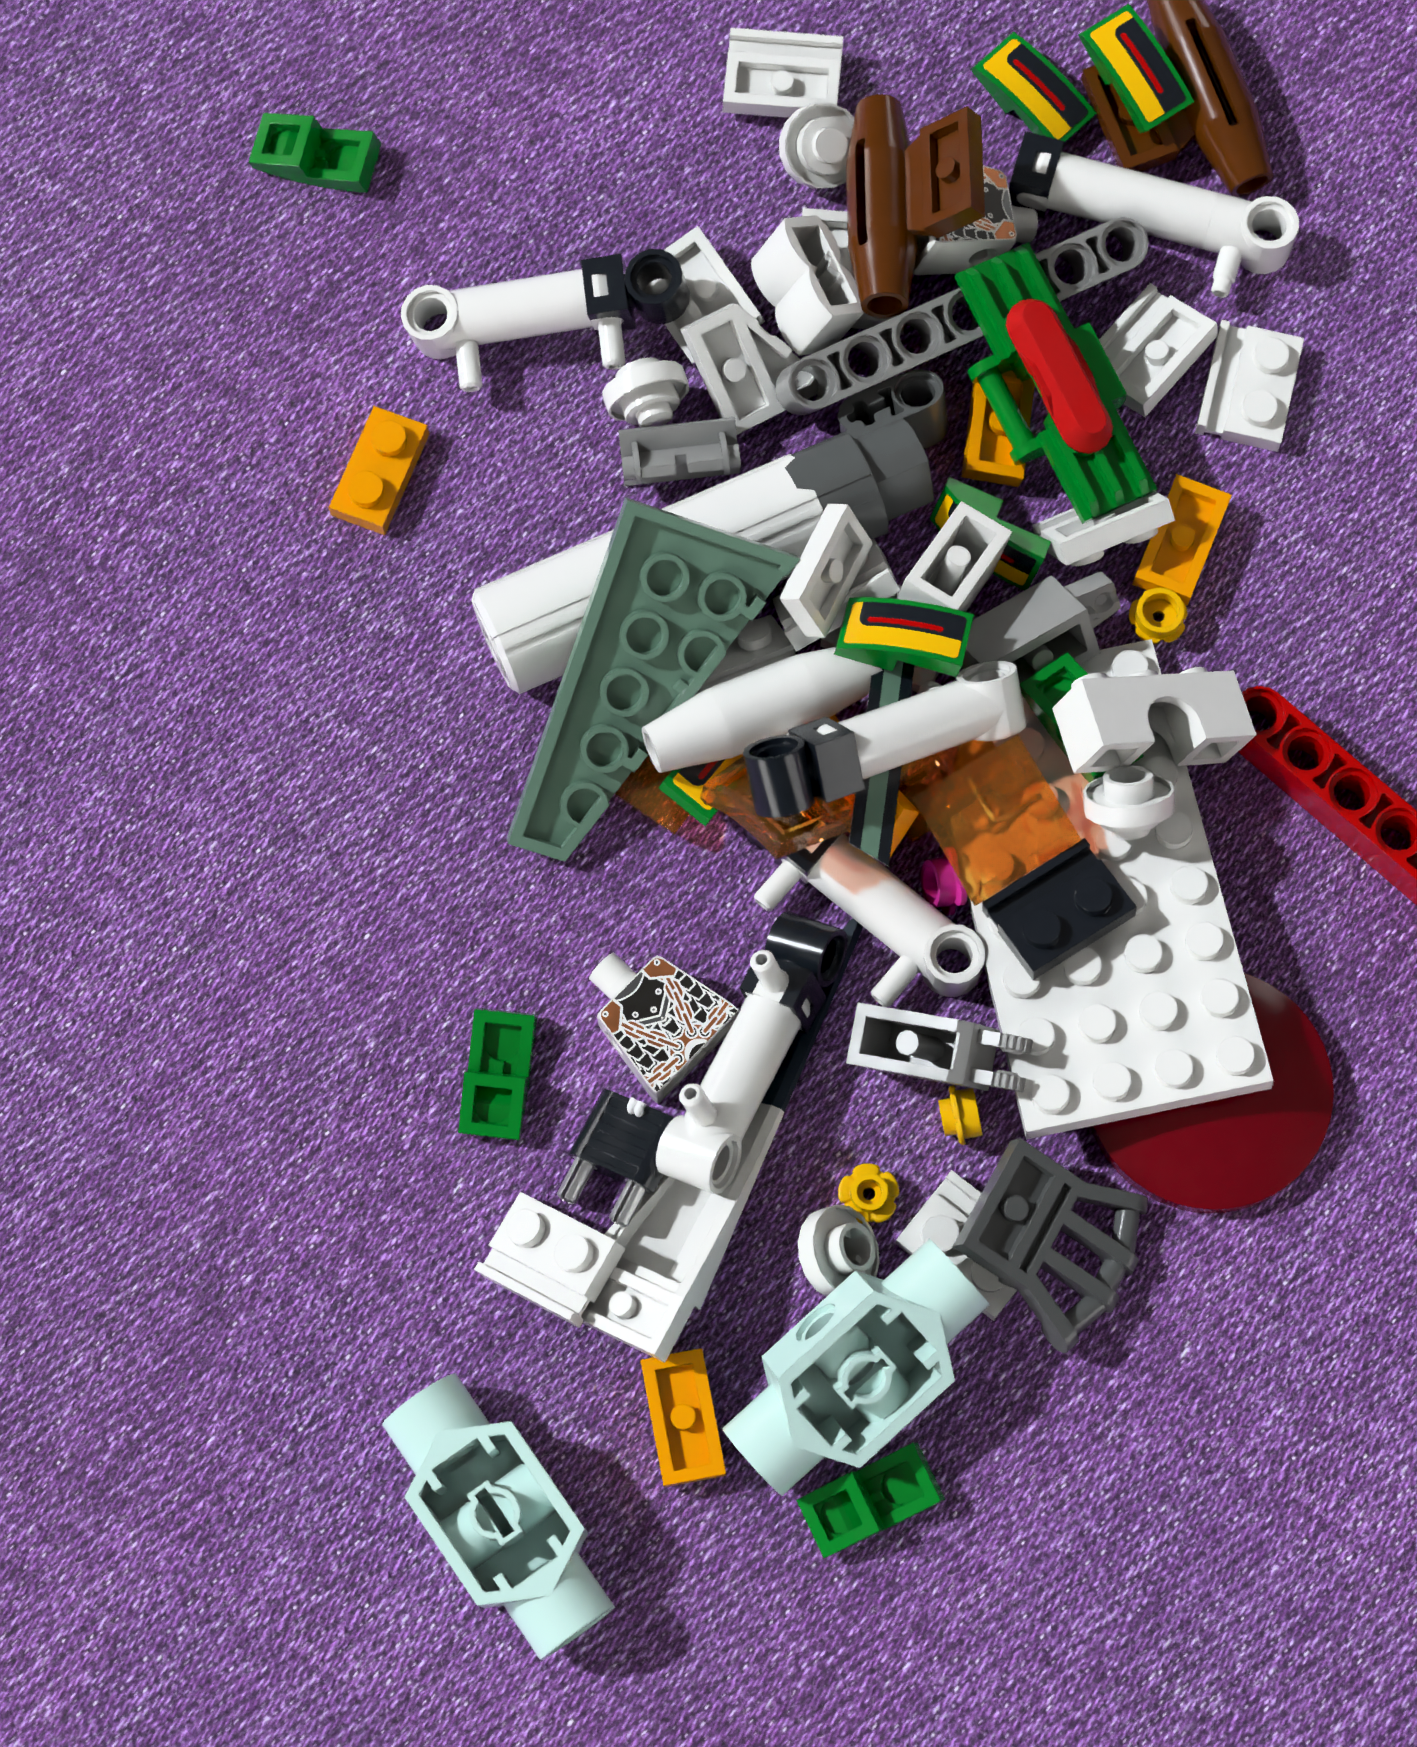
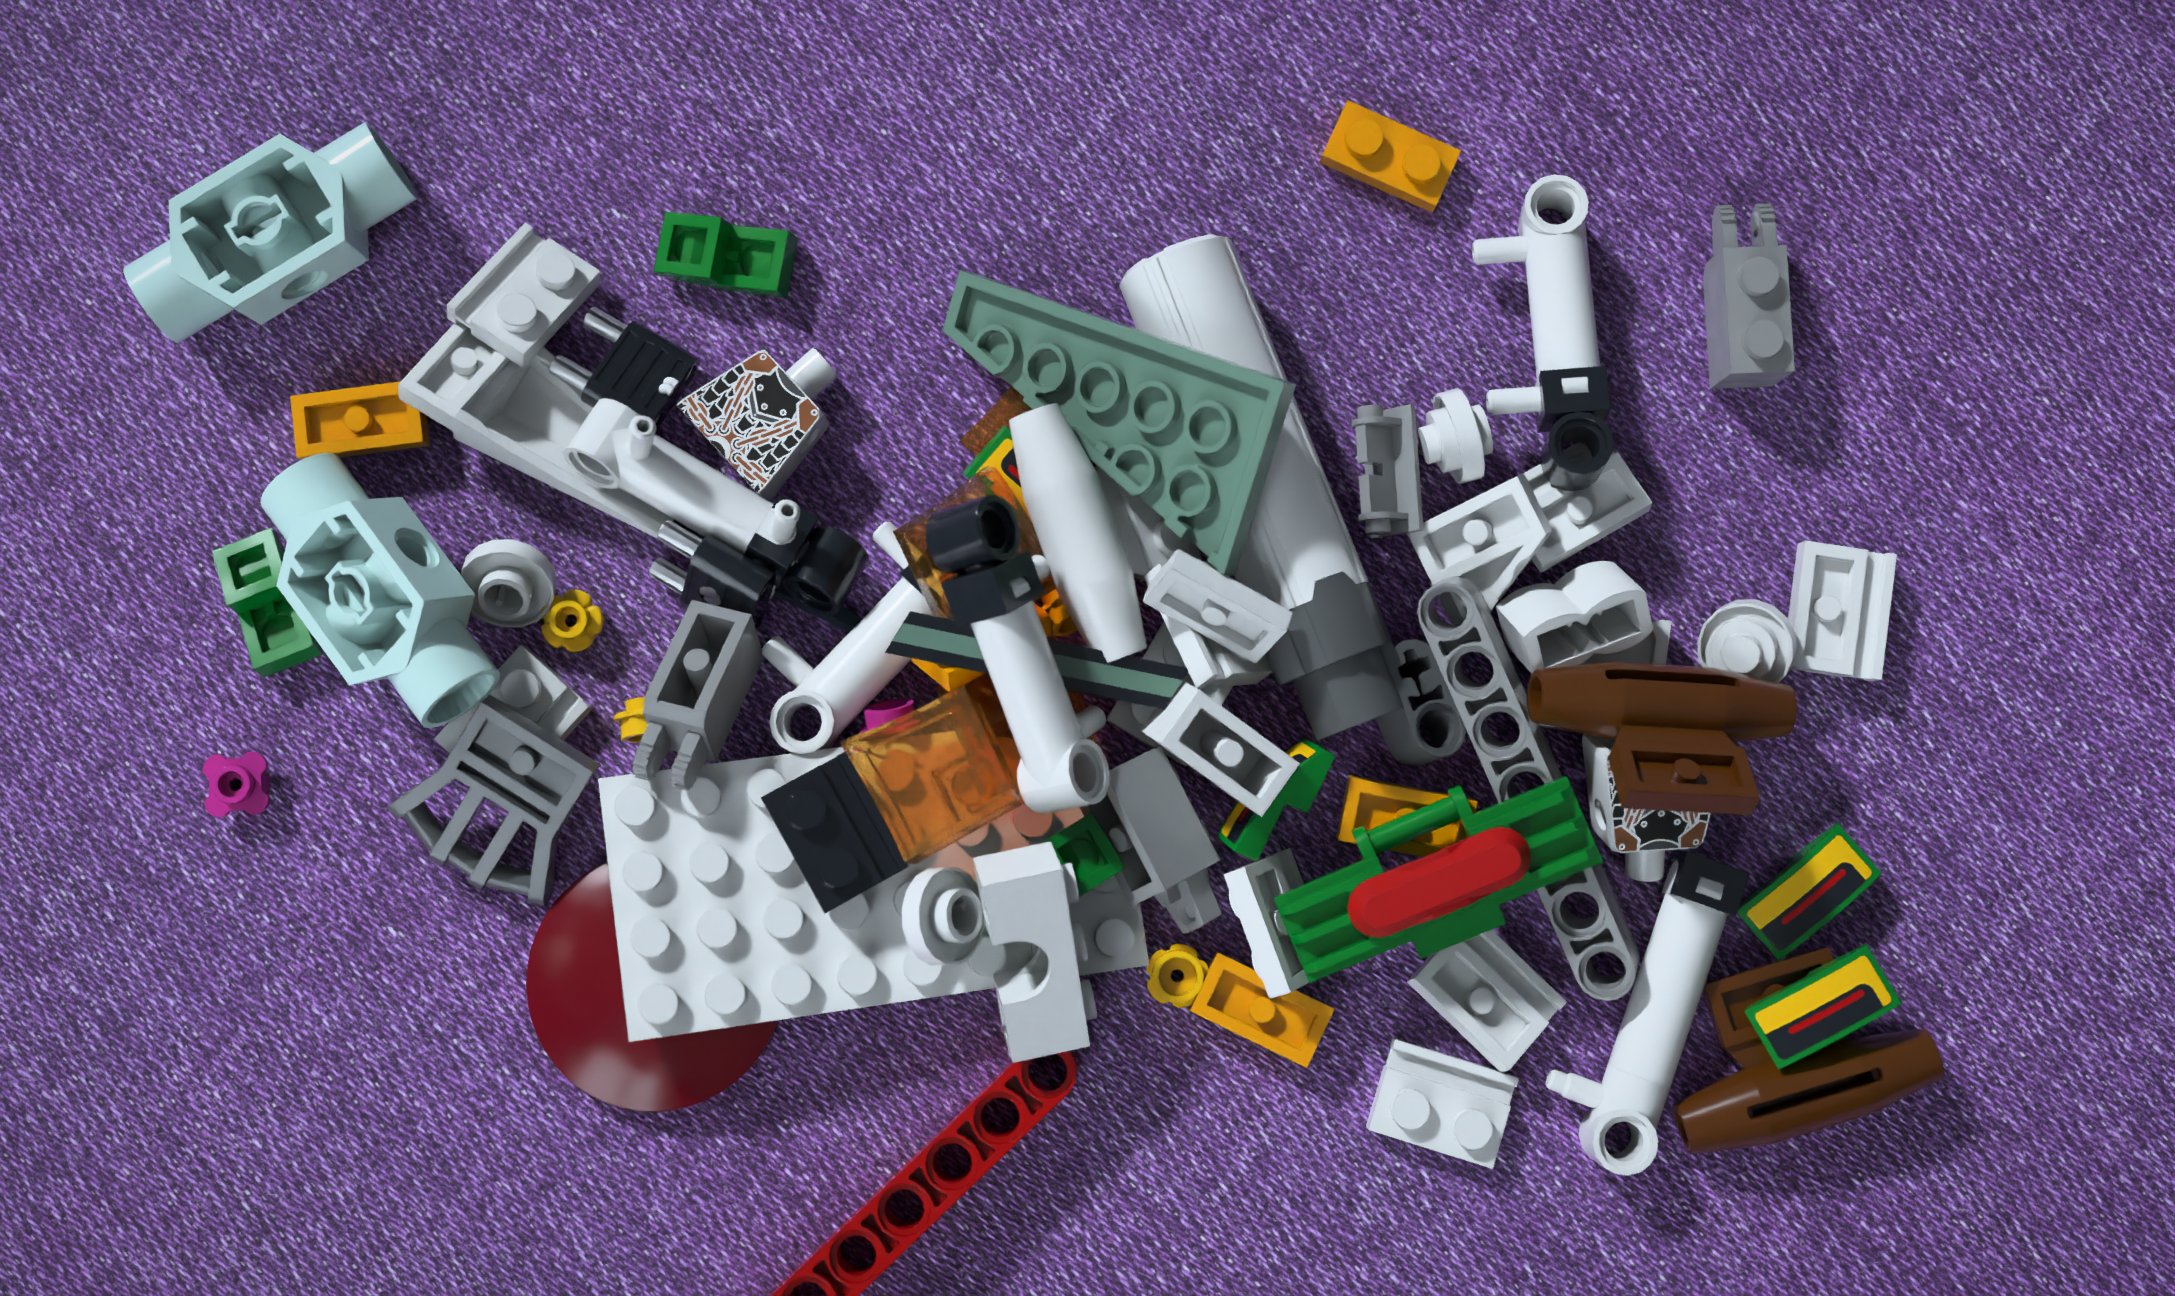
camera: 90 degrees right, 10 degrees up
green slope [248,113,382,193] -> none
slope [834,597,974,677] -> none
none -> dark pink plate [203,752,270,818]
none -> black piece [649,520,776,630]
none -> light grey hinge [1703,203,1795,389]

